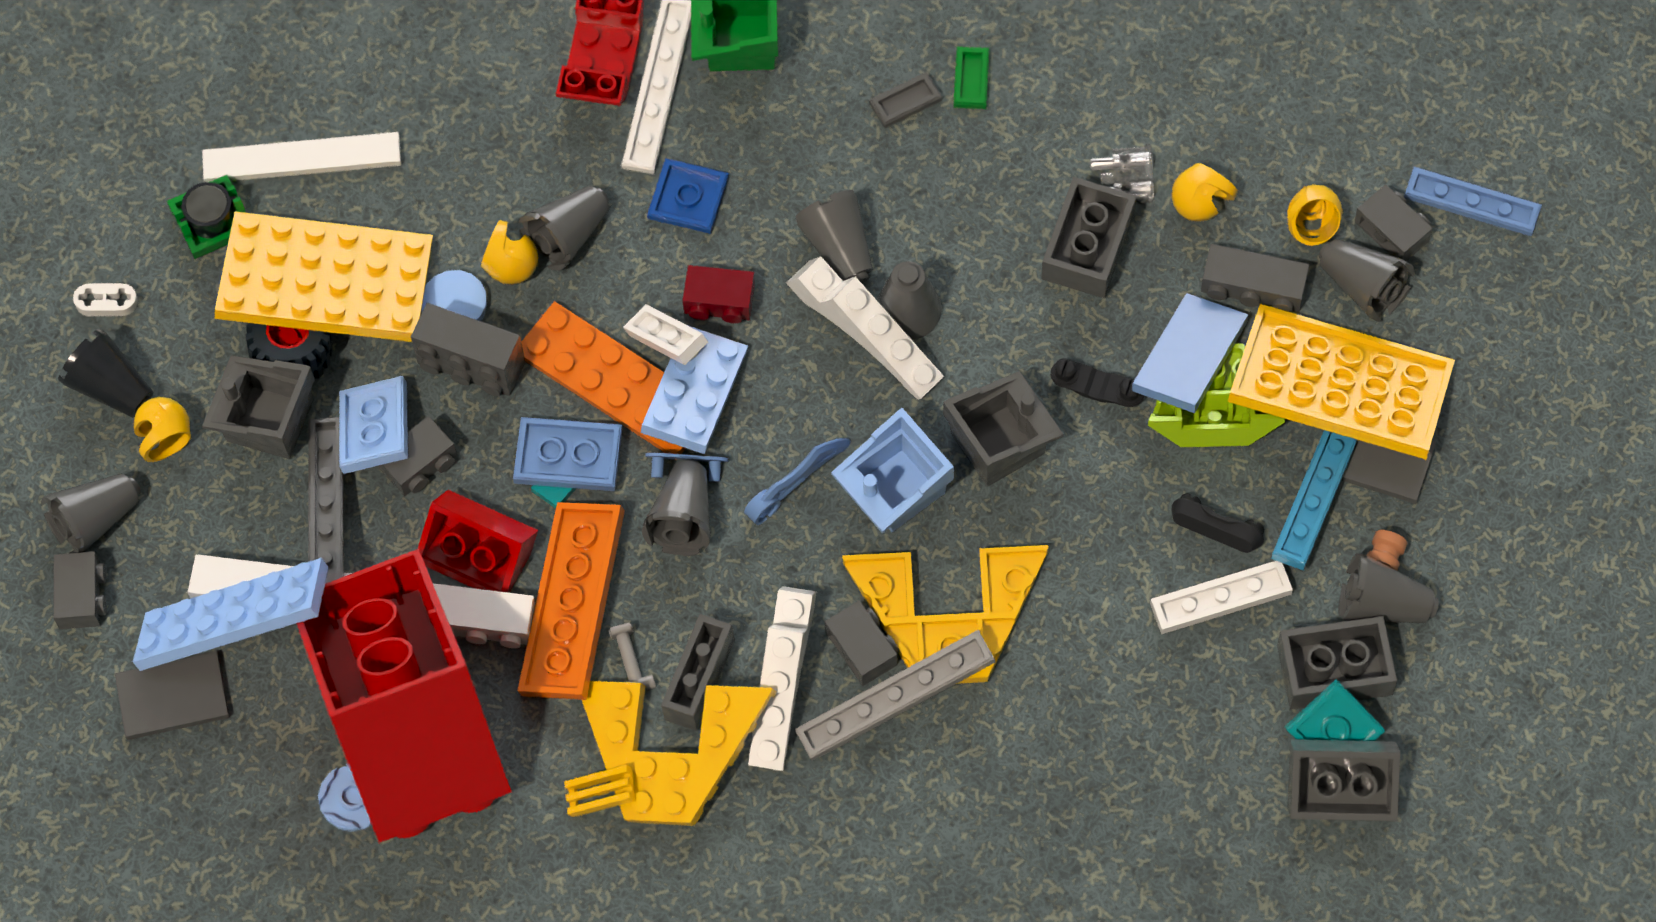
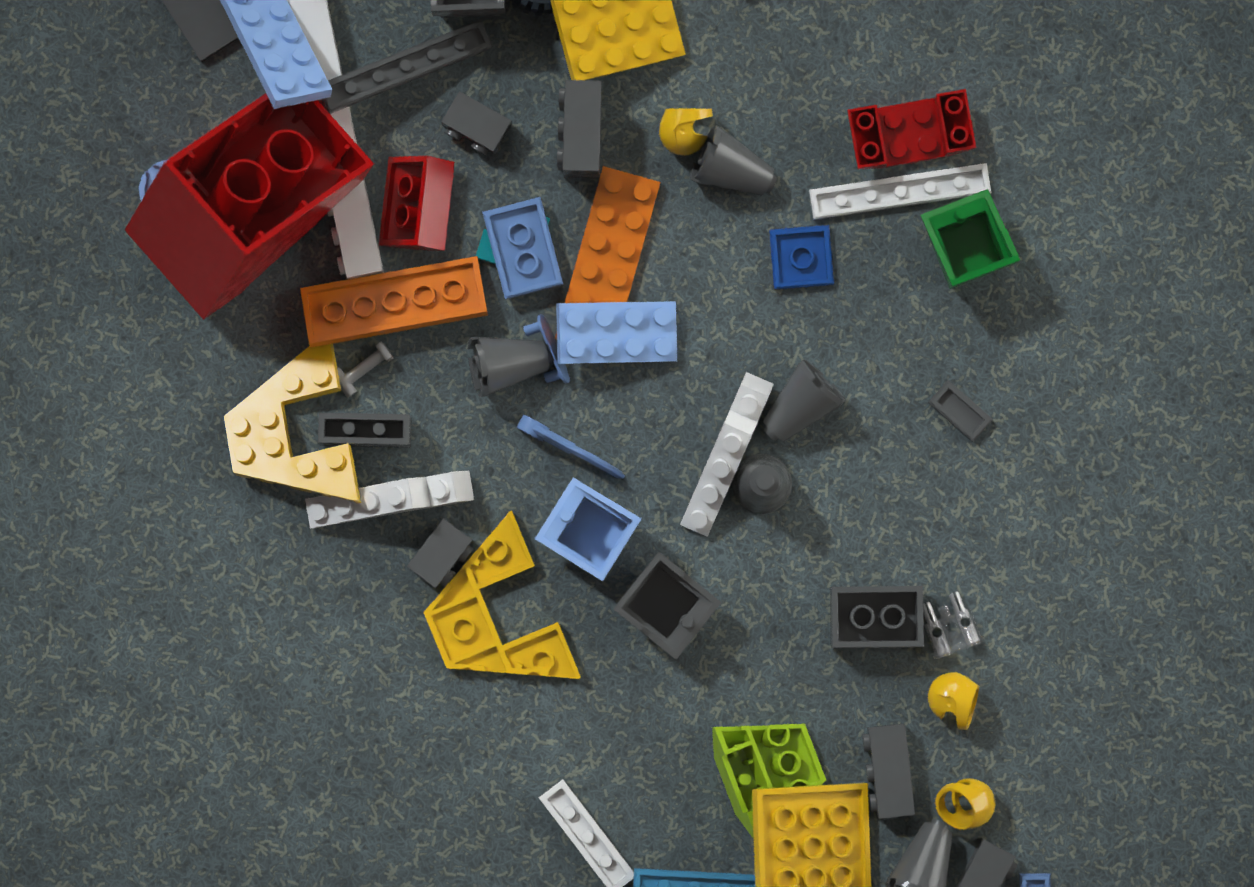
camera: 70 degrees right, 20 degrees up
light blue tile [339,376,408,474] -> none
light blue tile [422,270,487,321] -> none
yellow tile [564,765,635,817] -> none
white plate [623,305,708,365] -> none
dark red brick [682,265,755,324] -> none
light grey tile [795,630,996,761] -> none
green tile [953,47,989,109] -> none
black piece [1050,358,1144,407] -> none
tile [1132,293,1248,413] -> none
black piece [1171,493,1264,553] -> none

